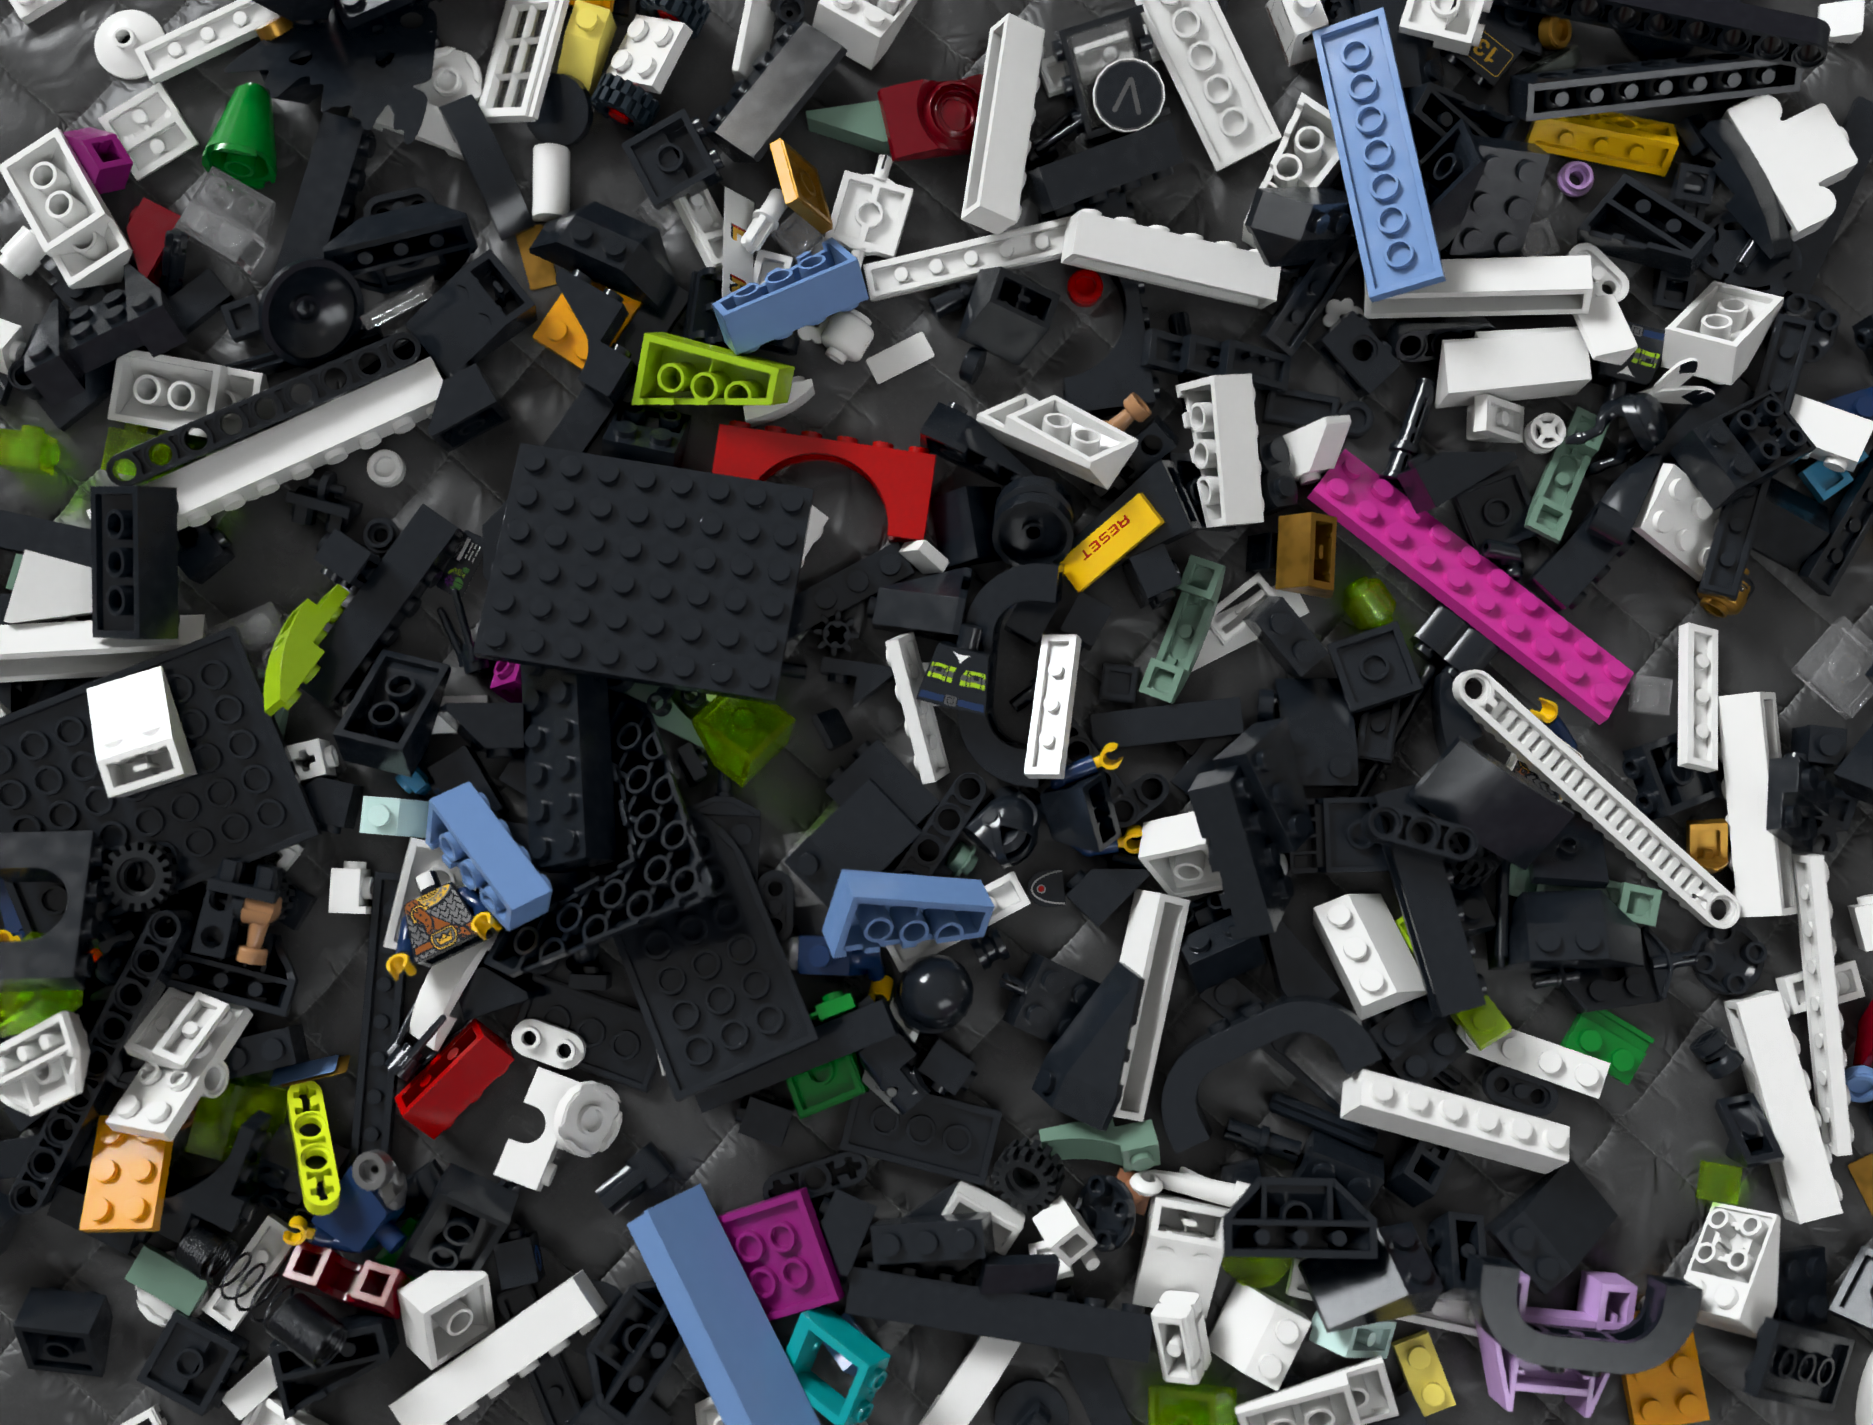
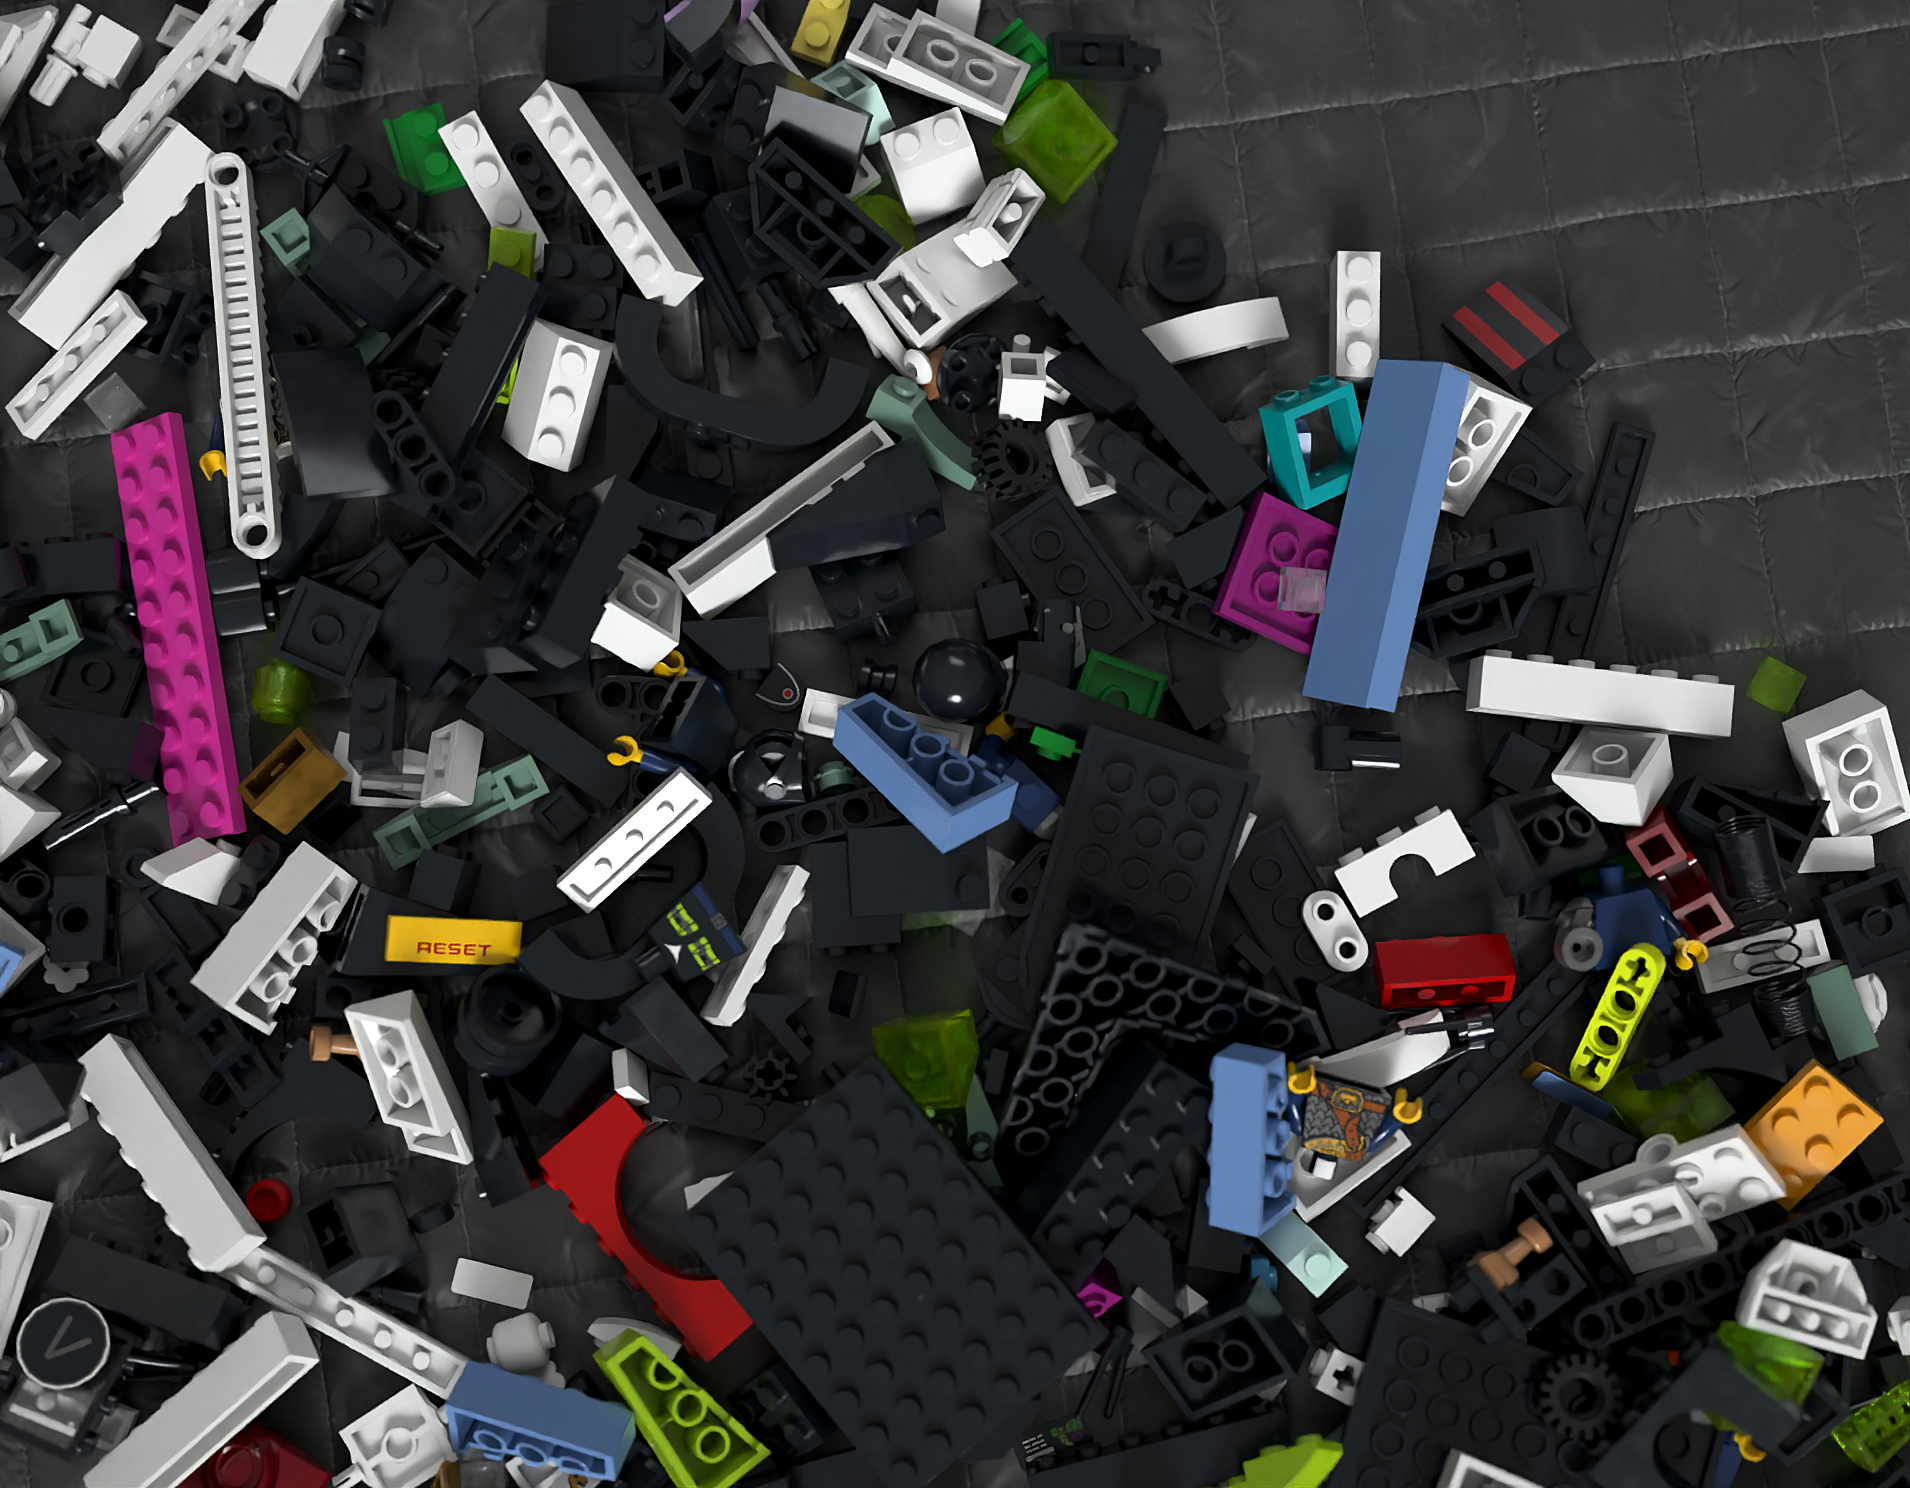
camera: 135 degrees left, 0 degrees up
white tile [554,1080,623,1158] -> none
pearl gold plate [1686,819,1729,874] -> none
none -> white slope [420,719,484,808]
none -> clear plate [1277,567,1327,614]

